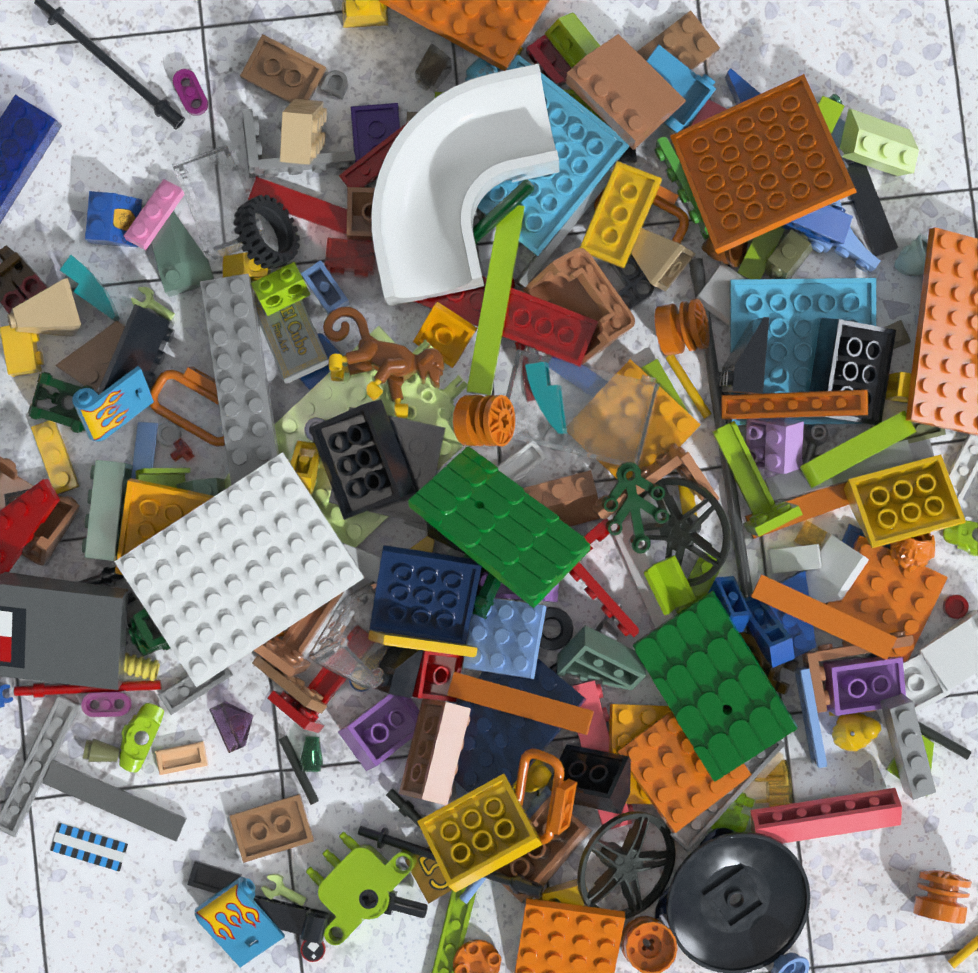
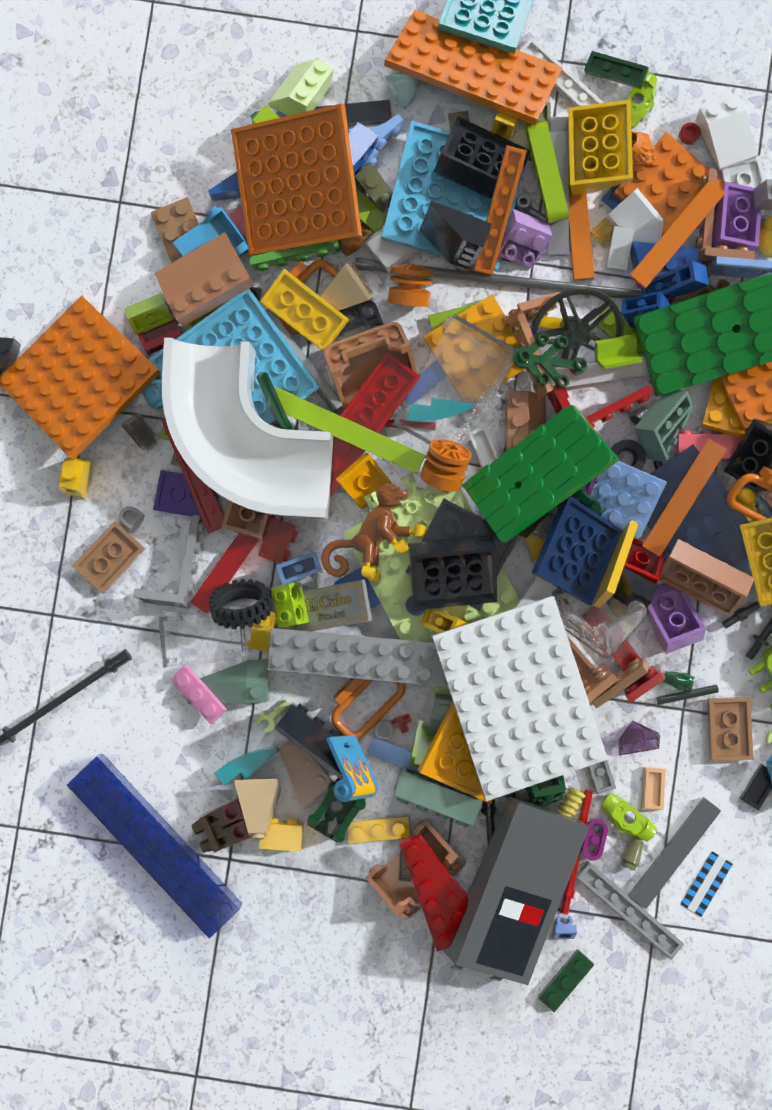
camera: 75 degrees left, 0 degrees up
blue slope [85,191,142,248] -> none
magenta plate [173,69,208,116] -> none
tan brick [280,99,327,165] -> none
yellow bar [665,355,712,419] -> none
lime bracket [712,421,803,537] -> none

